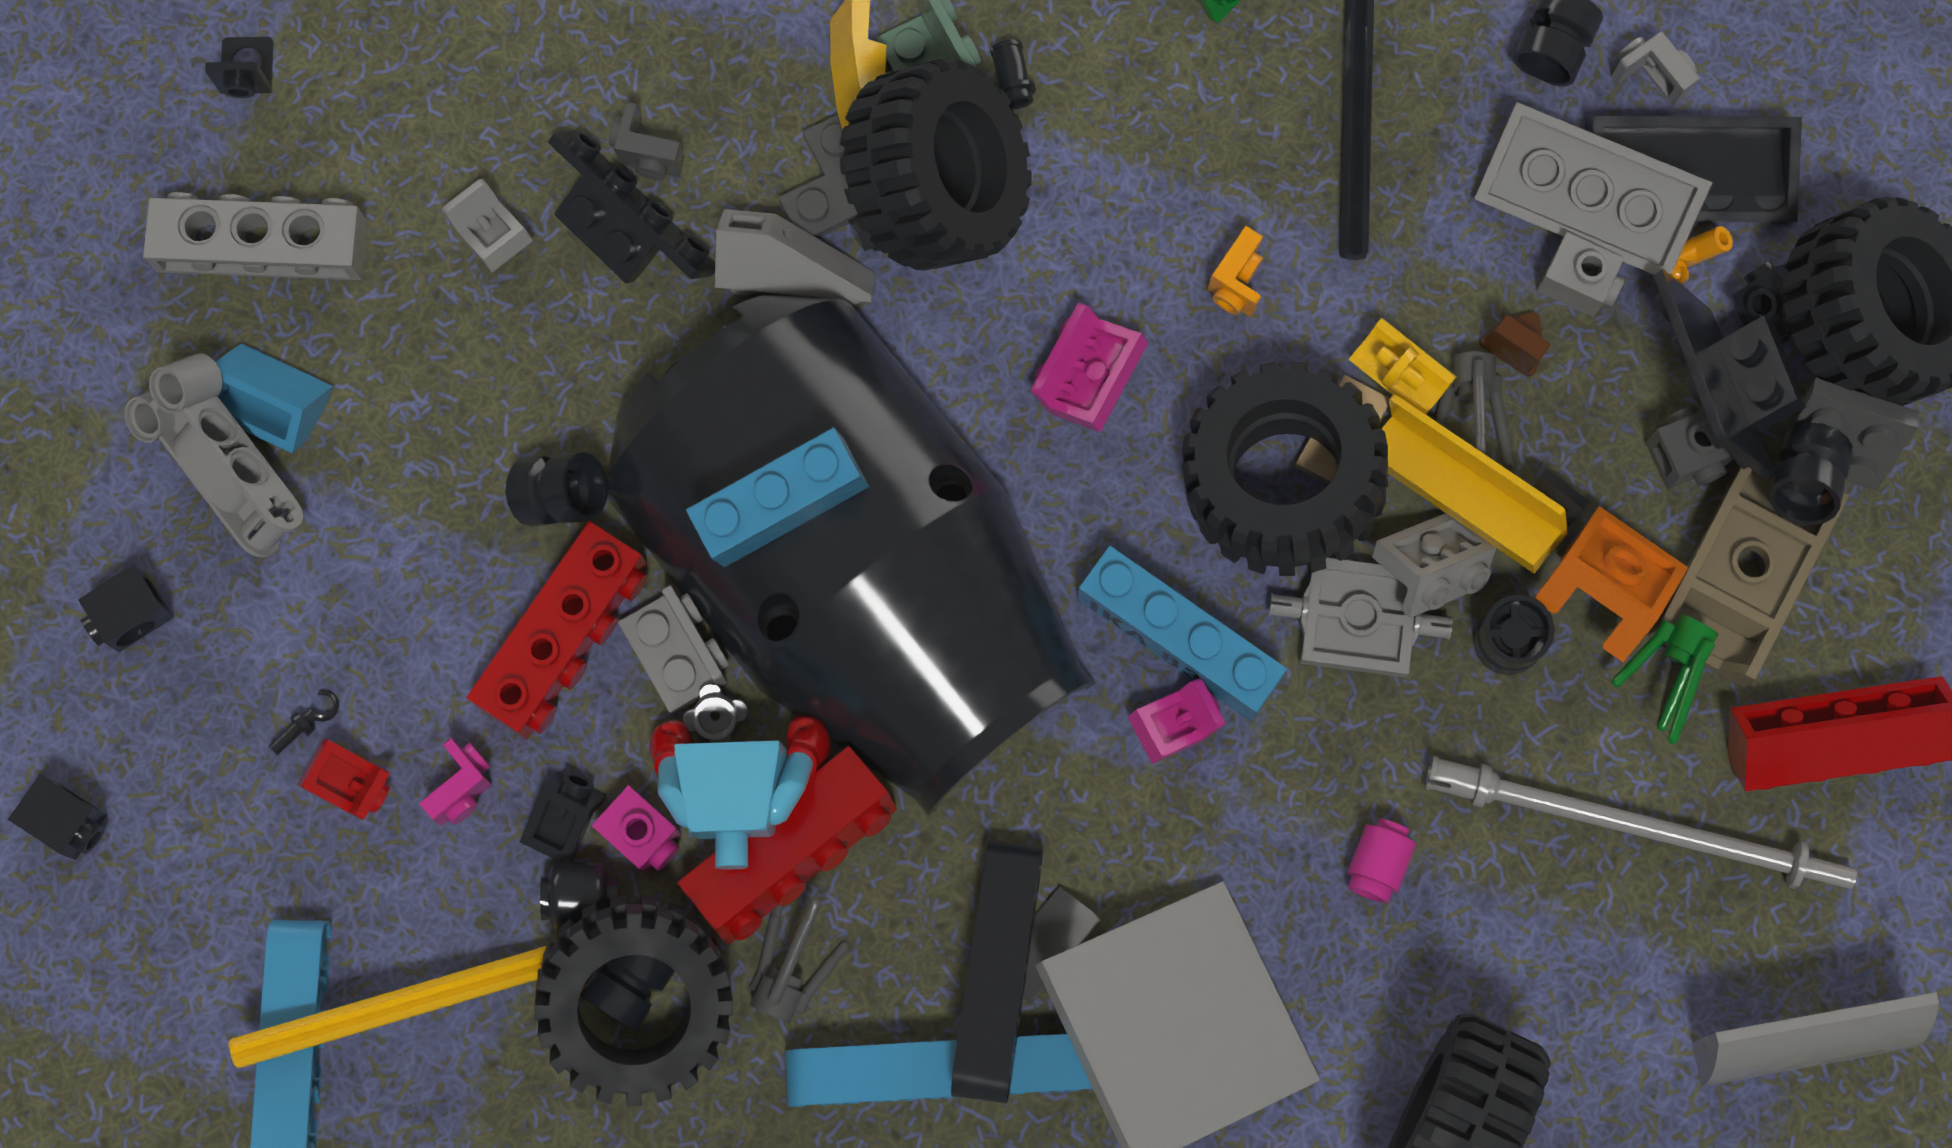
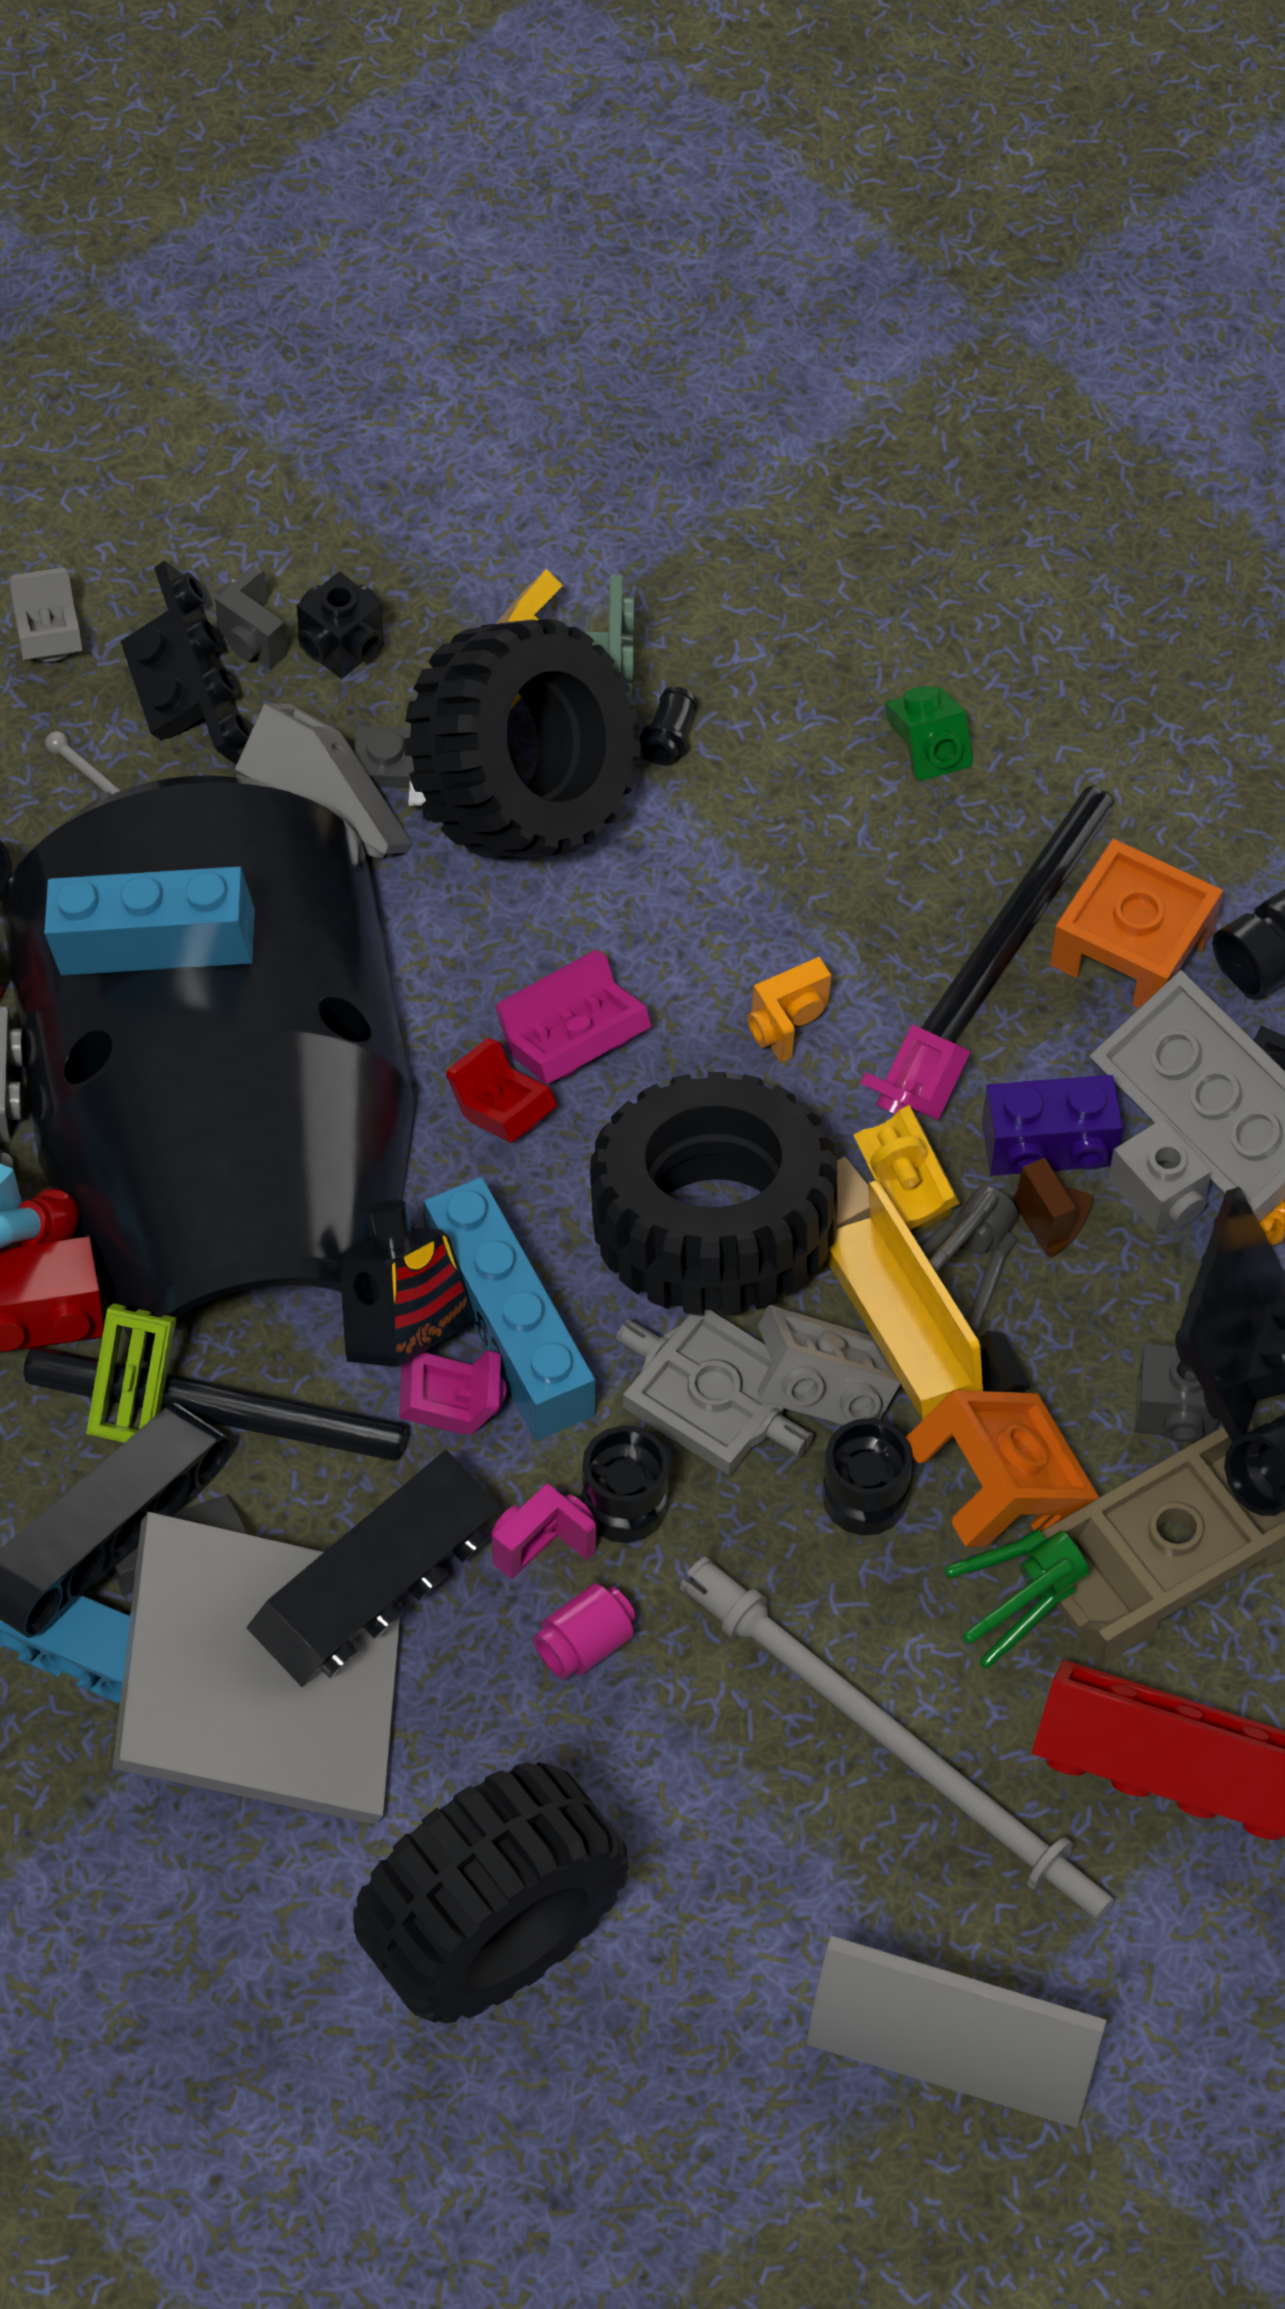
camera: 25 degrees right, 20 degrees down
none -> black axle [23,1346,407,1461]
none -> light grey hinge [45,731,121,795]
none -> lime tile [86,1303,177,1443]
none -> black brick [246,1449,501,1687]
none -> black brick [297,571,384,679]
none -> black torso [339,1200,475,1367]
none -> red bracket [446,1038,557,1143]
none -> dark pink bracket [492,1483,596,1579]
none -> black wheel [582,1425,669,1543]
none -> dark pink bracket [860,1024,971,1120]
none -> dark purple brick [981,1075,1123,1176]
none -> orange panel [1050,839,1224,1008]

